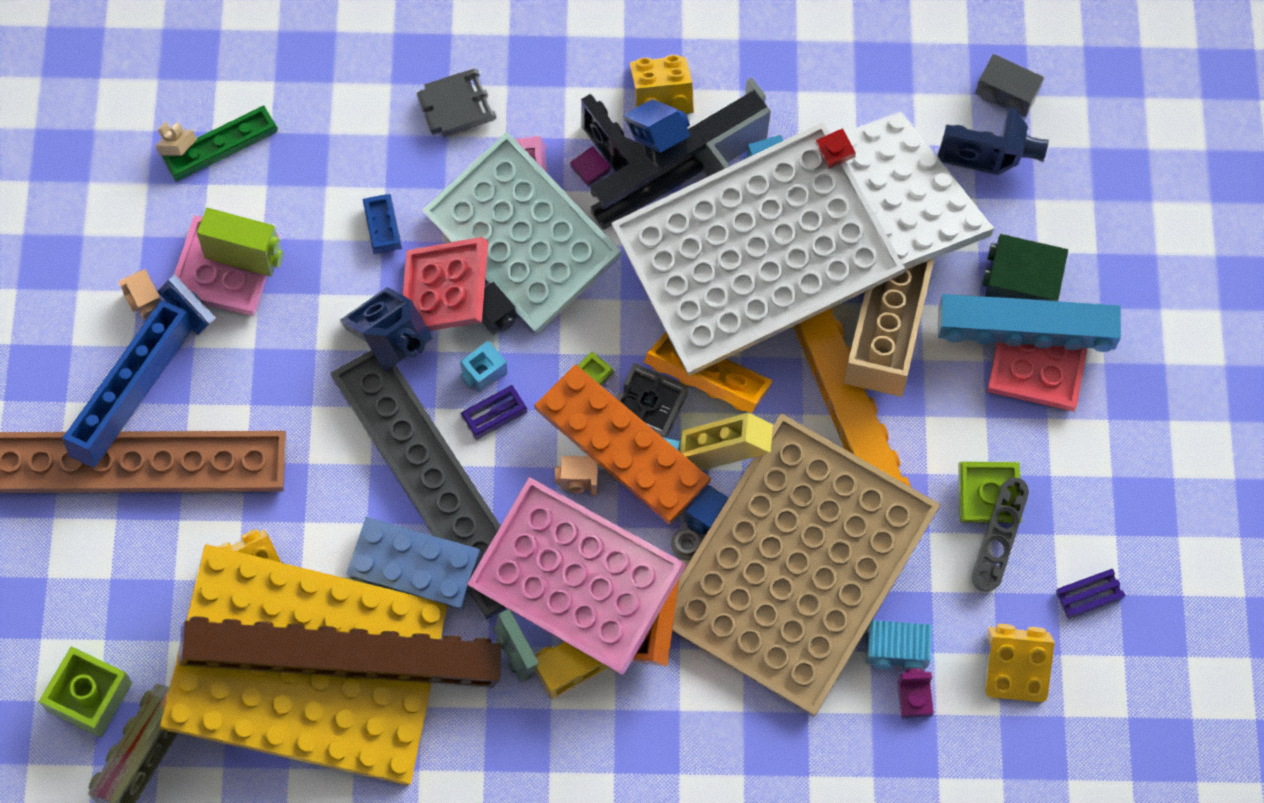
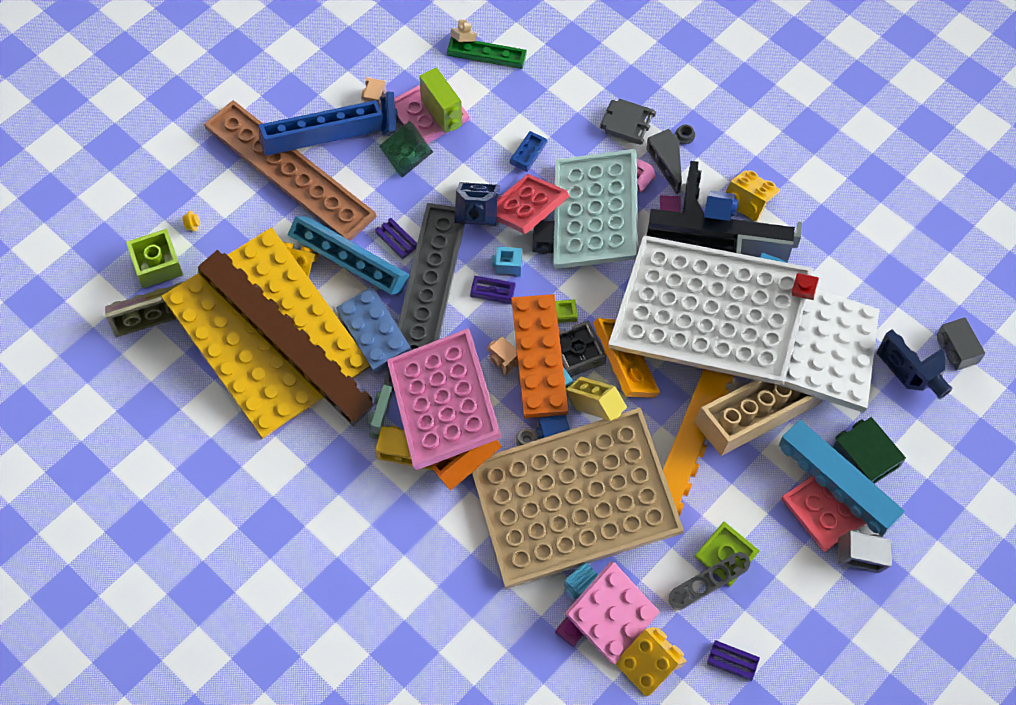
camera: 45 degrees right, 5 degrees down
none -> yellow plate [182,211,200,232]
none -> dark azure brick [287,216,410,295]
none -> dark purple tile [375,218,417,259]
none -> clear green plate [379,120,433,178]
none -> bright pink plate [564,562,659,664]
none -> dark grey slope [646,129,682,194]
none -> dark grey plate [675,124,695,144]
none -> brick [838,530,892,573]

